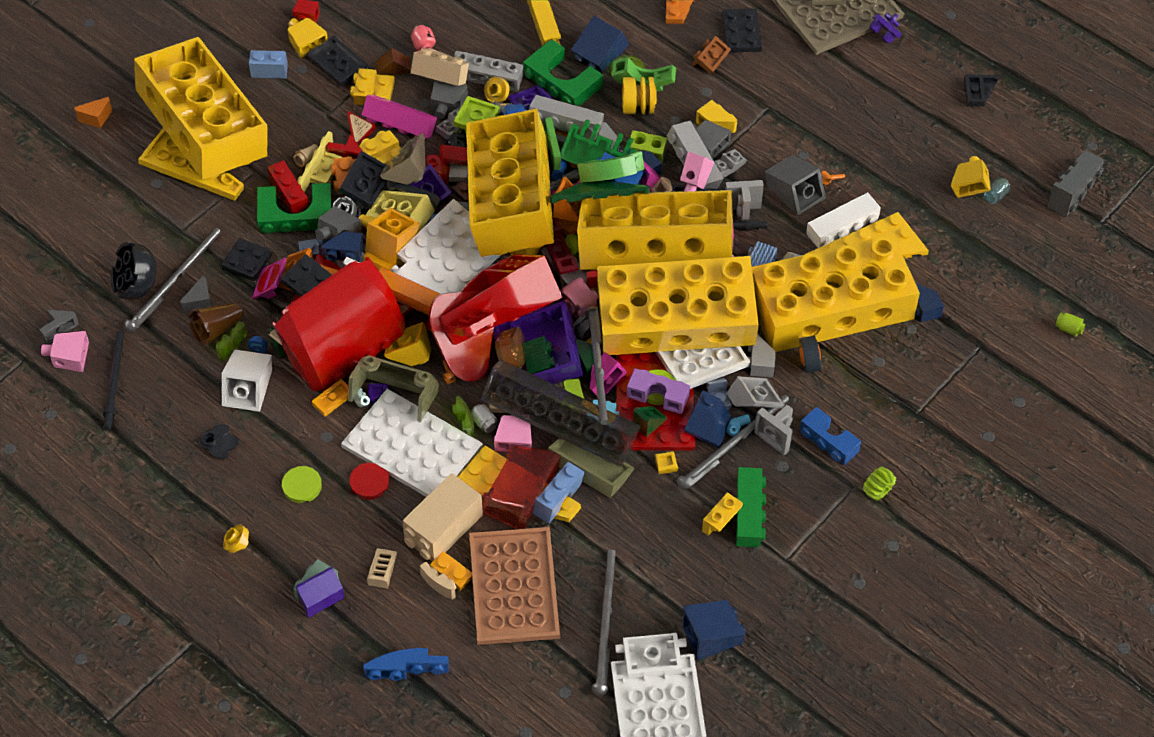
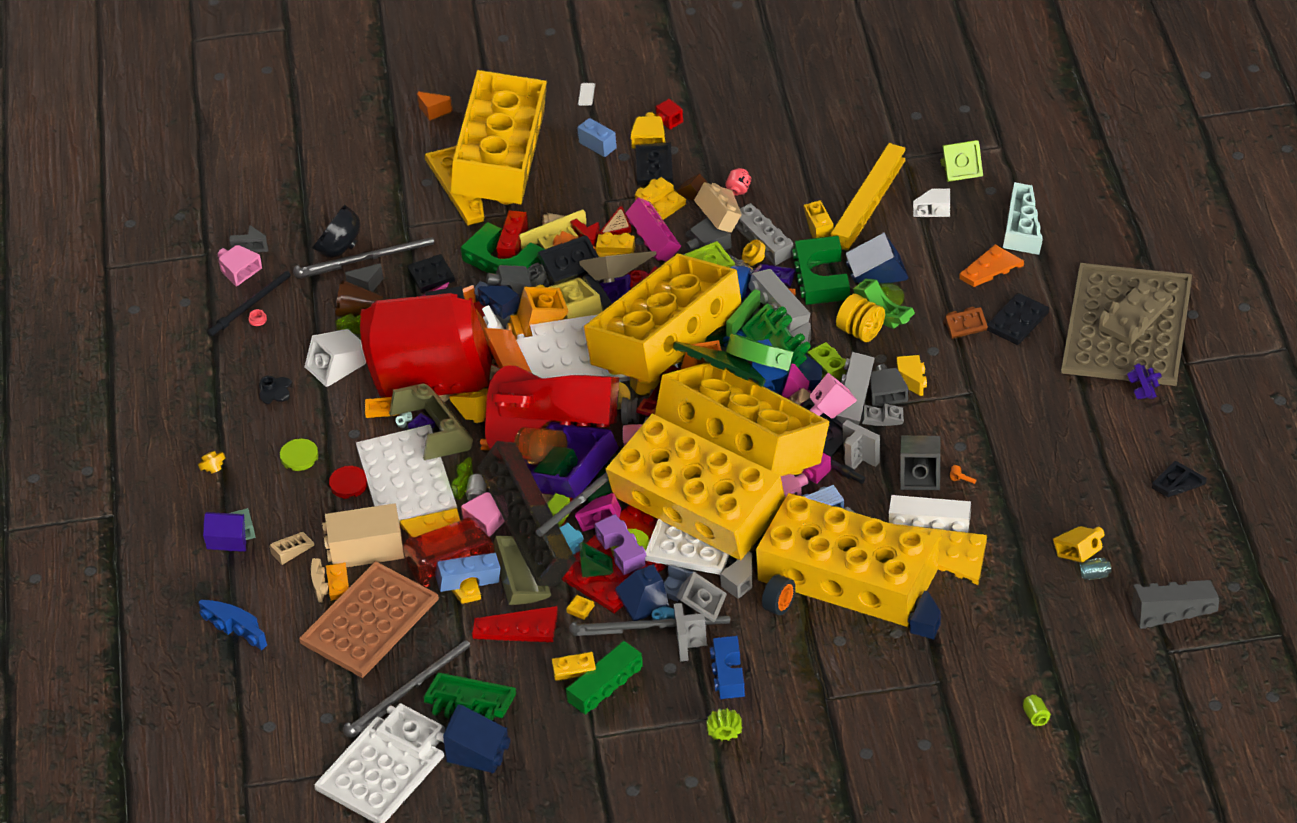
camera: 45 degrees right, 10 degrees down
none -> coral plate [248,309,267,326]
none -> green hinge [424,673,516,721]
none -> red wing [472,606,558,642]
none -> white sticker [578,83,595,105]
none -> yellow slope [804,200,833,239]

